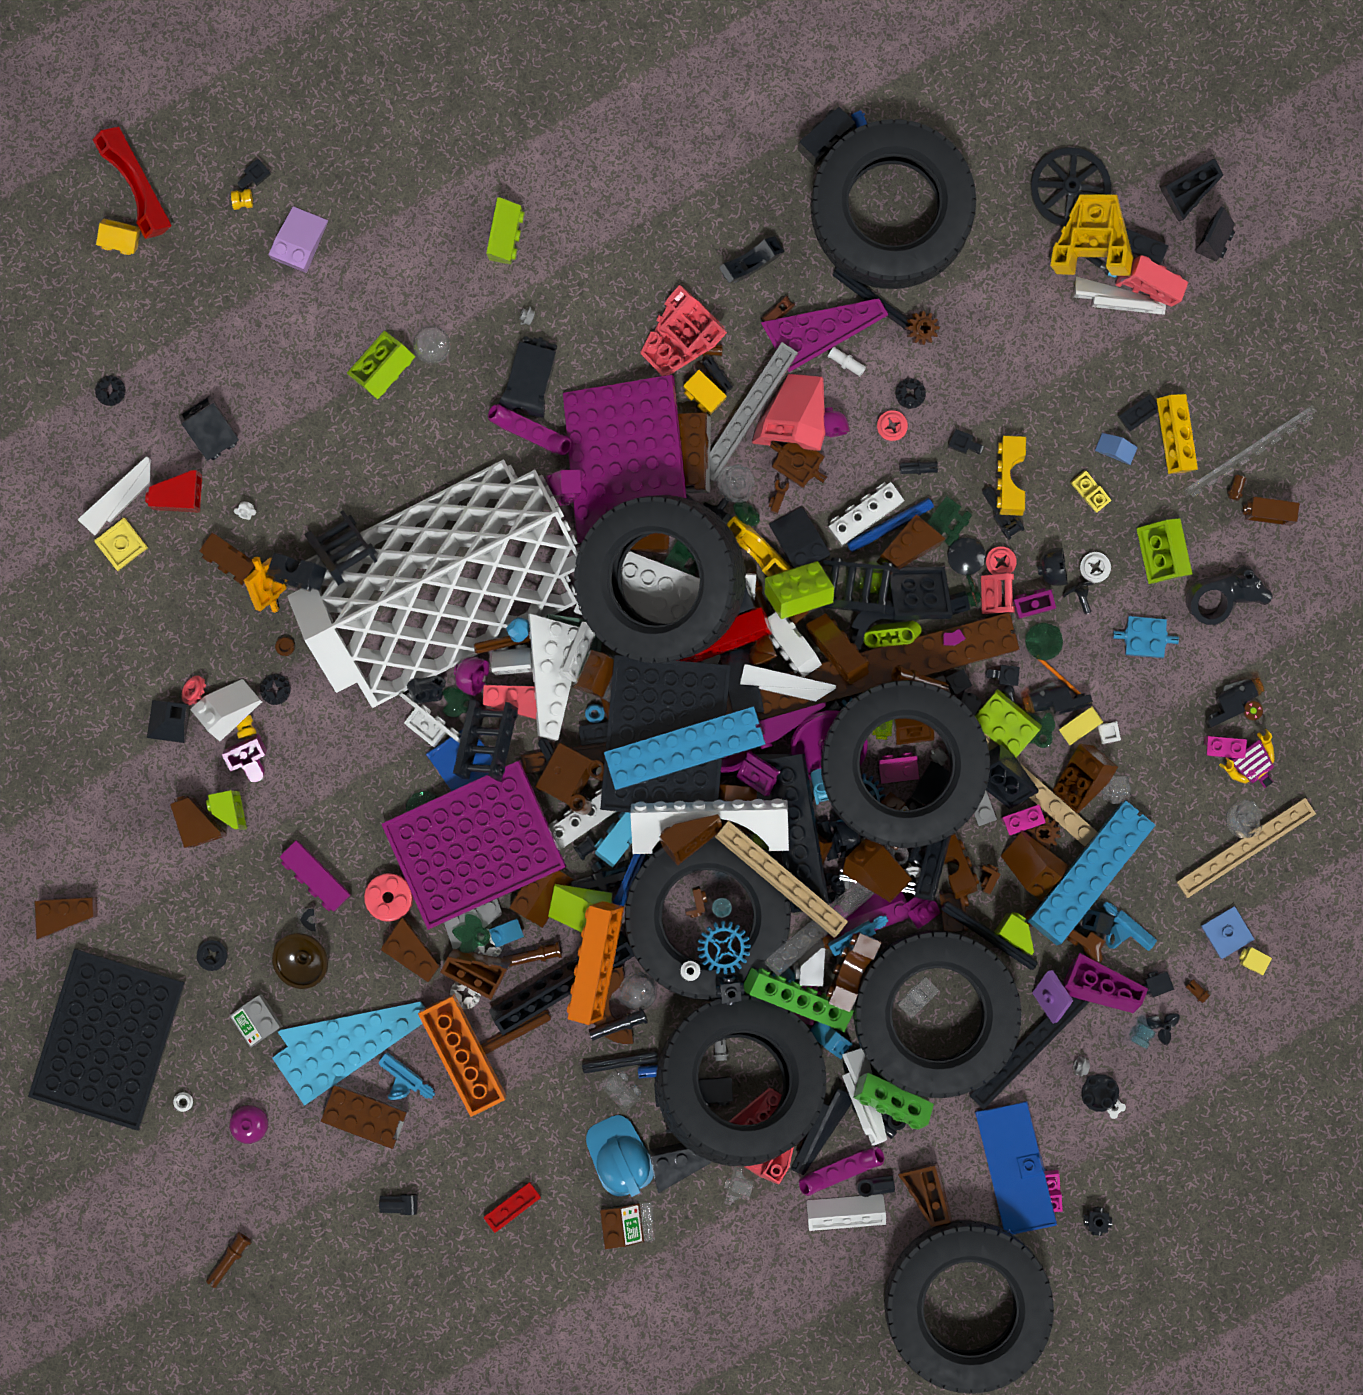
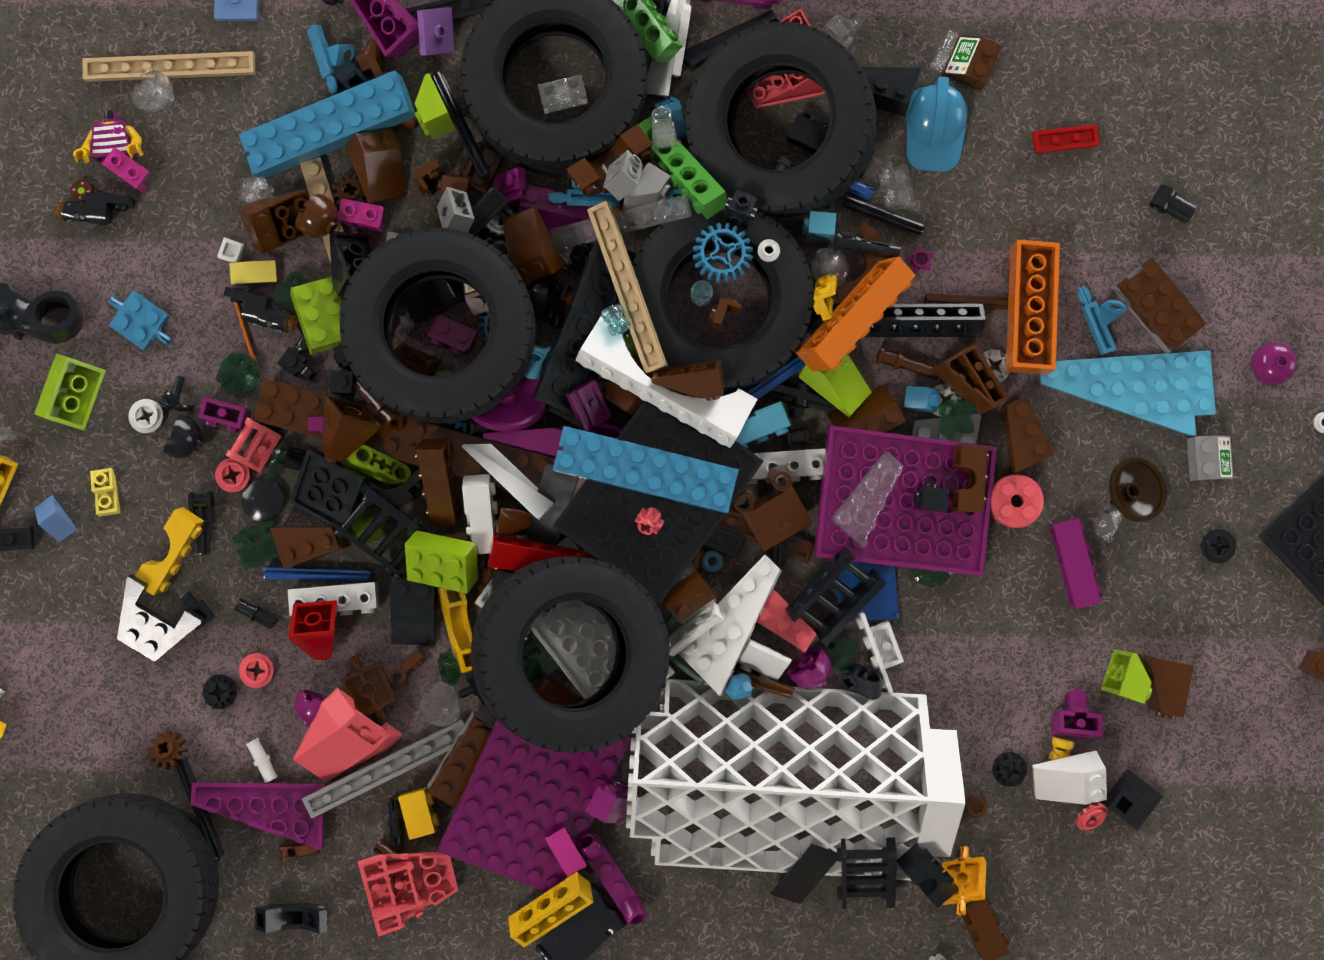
camera: 160 degrees left, 0 degrees up
none -> wing [117,574,205,662]
none -> red slope [288,600,338,660]
none -> reddish brown cylinder [295,194,338,238]
none -> reddish brown slope [322,395,381,463]
none -> light grey brick [437,187,474,233]
none -> yellow brick [508,872,593,948]
none -> dark pink slope [545,827,587,877]
none -> clear light blue wheel [601,304,630,336]
none -> light grey brick [604,150,643,201]
none -> coral gear [635,507,664,535]
none -> clear piece [652,106,677,150]
none -> black piece [771,844,837,904]
none -> medium azure brick [801,211,837,243]
none -> yellow bracket [813,275,837,321]
none -> clear wing [831,451,903,548]
none -> magenta plate [906,246,933,273]
none -> black brick [913,483,949,512]
none -> reddish brown arch [951,445,989,513]

